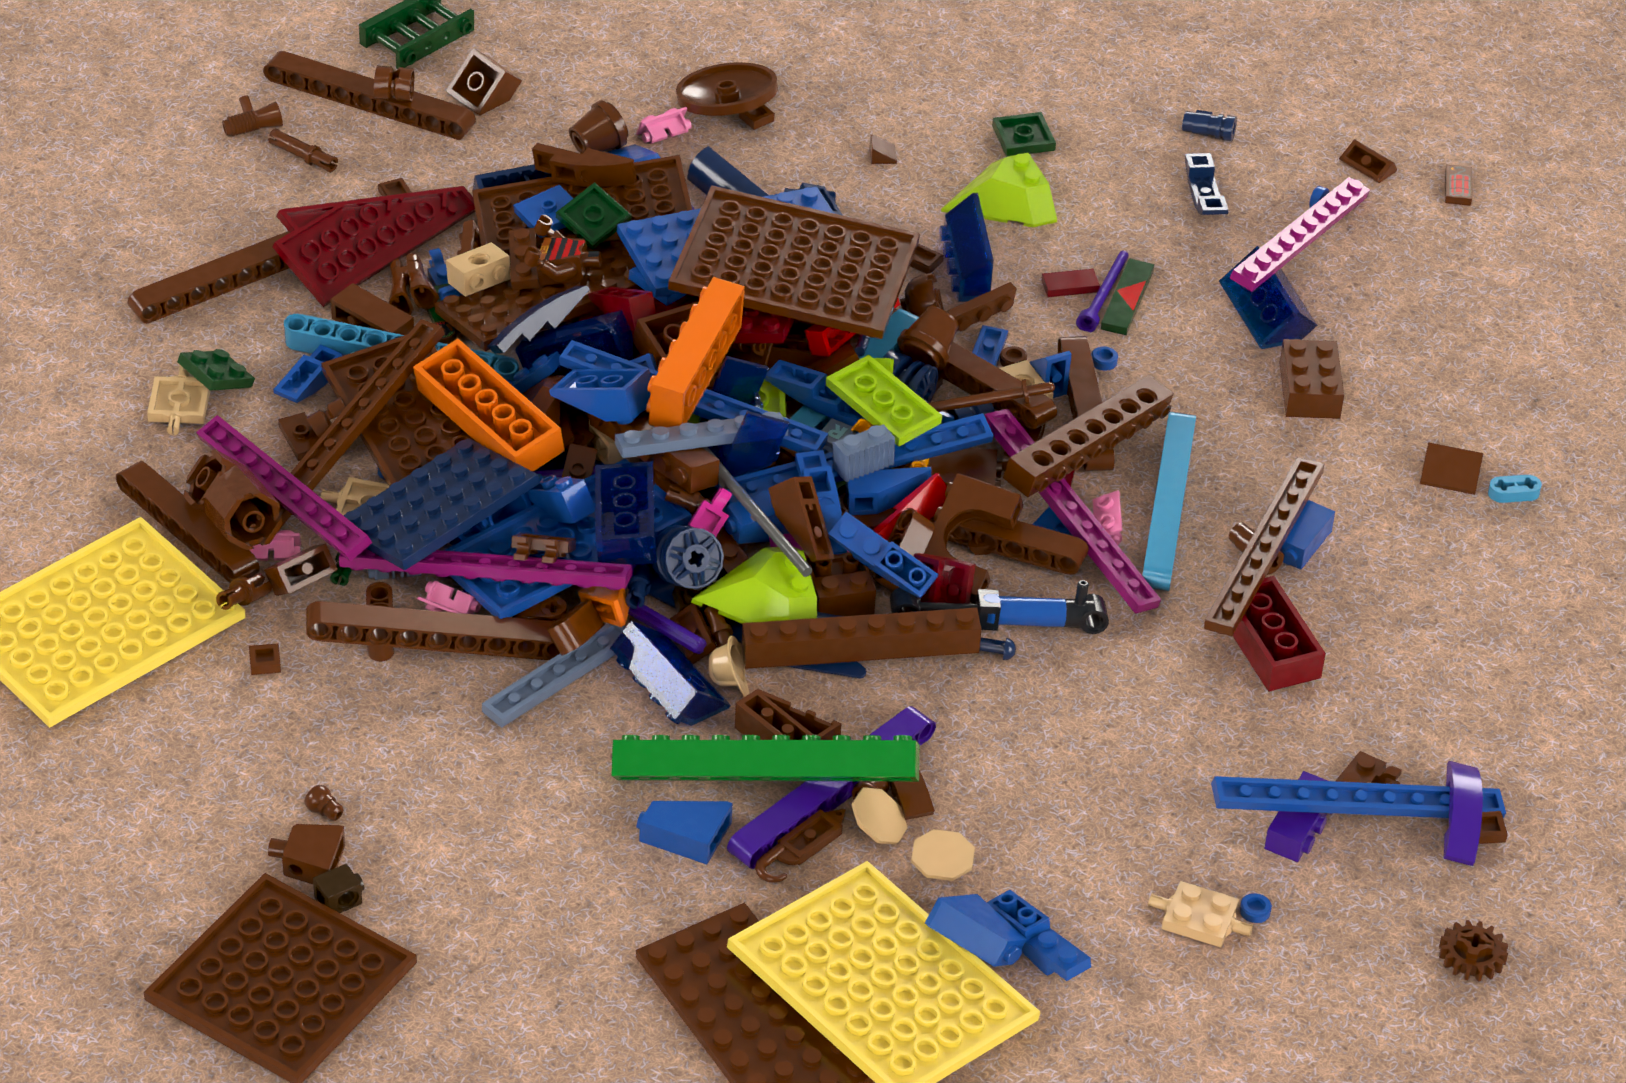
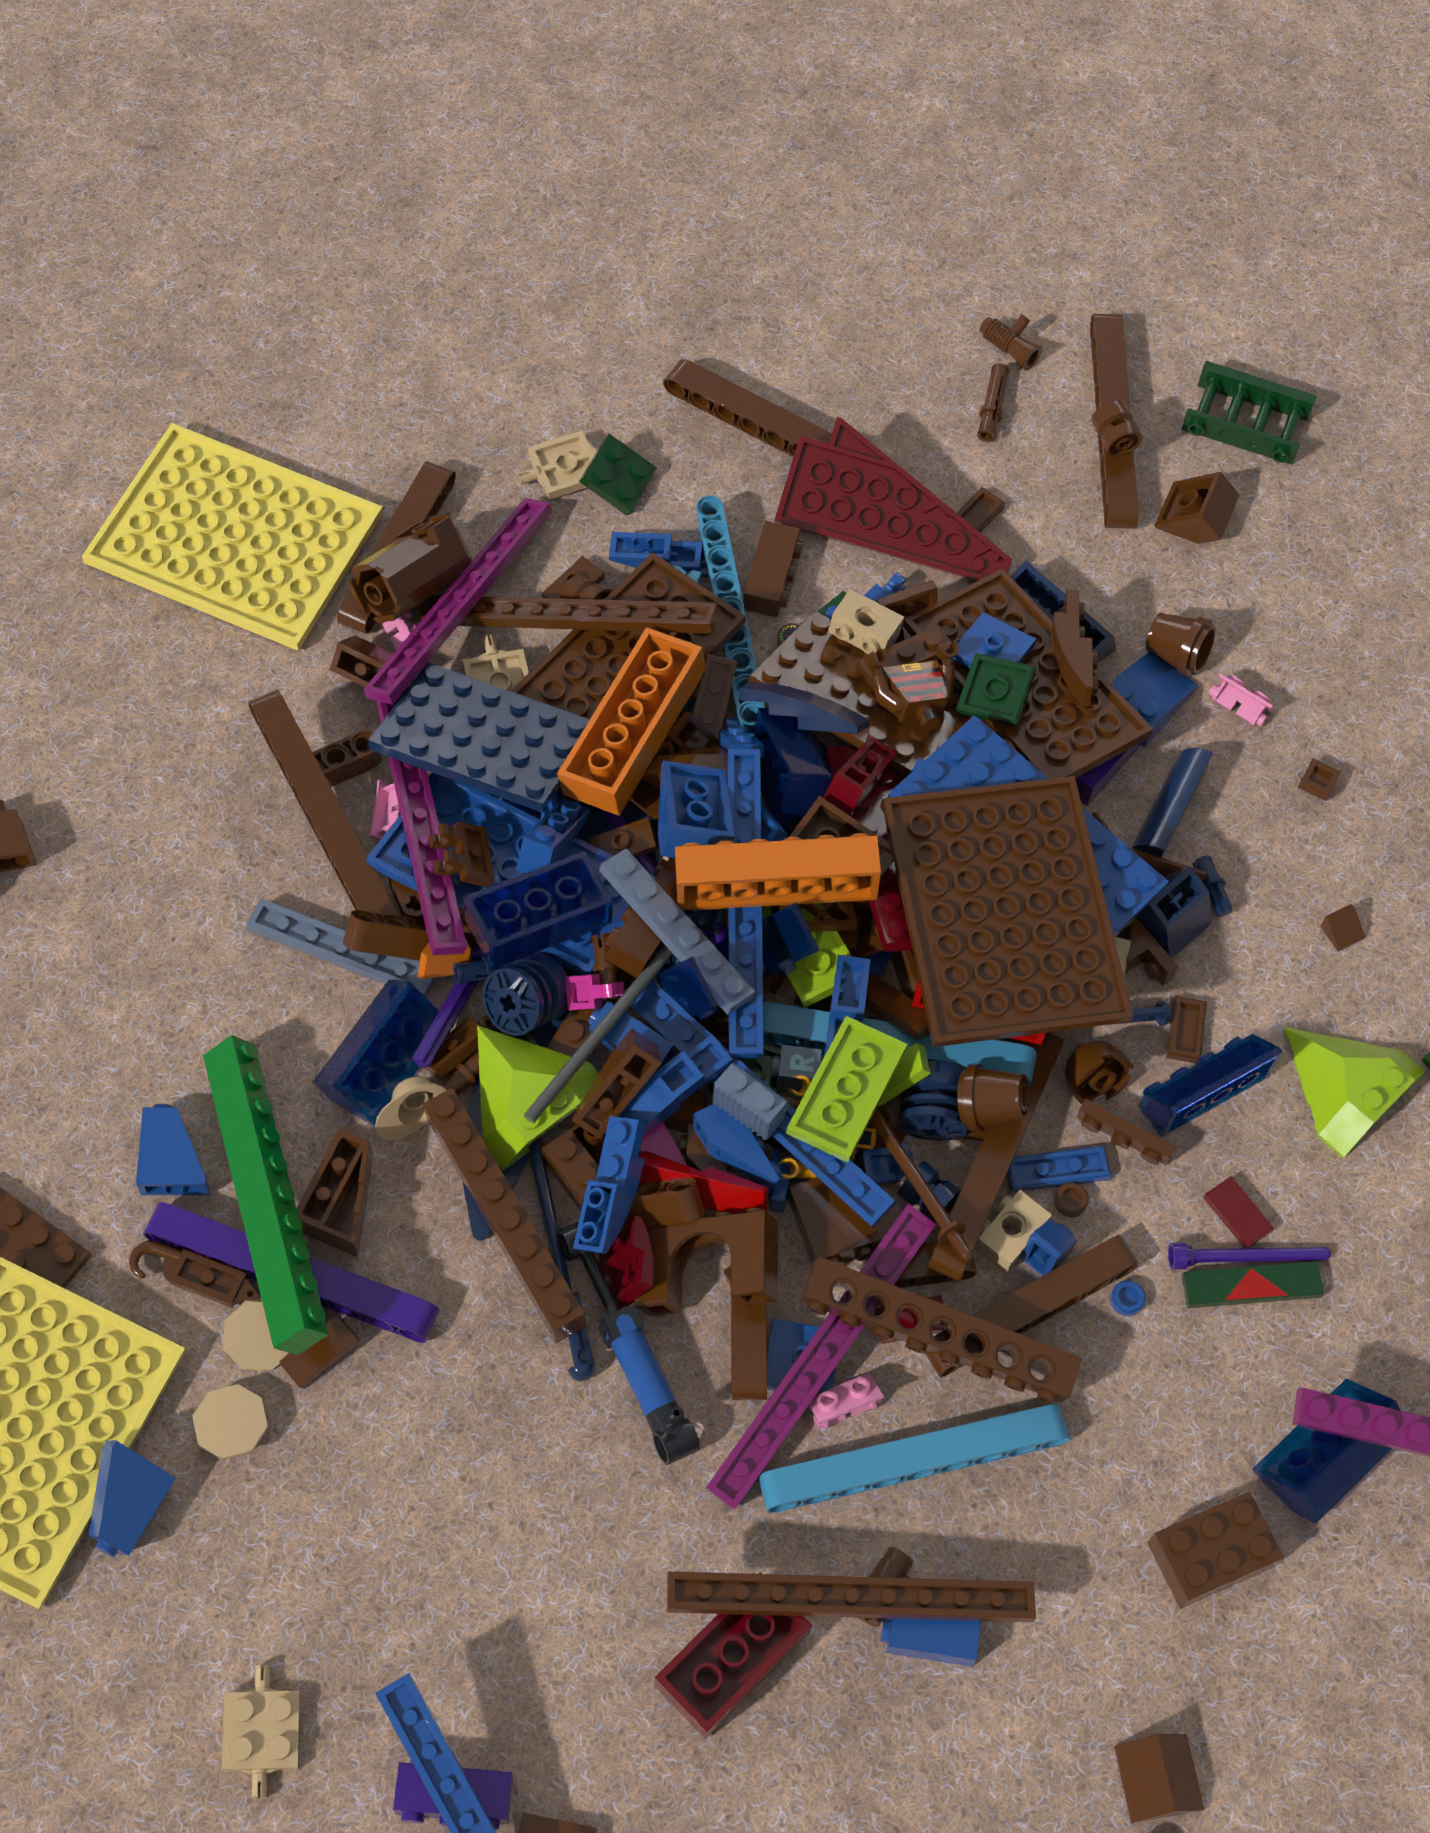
camera: 65 degrees right, 20 degrees up
reddish brown arm [216,569,272,610] -> none
reddish brown plate [249,643,281,675] -> none
reddish brown piece [304,785,344,821] -> none
reddish brown piece [388,253,439,315] -> none
reddish brown dish [676,62,778,116] -> none
blue slope [987,890,1091,981] -> none
blue tile [1240,893,1272,923] -> none

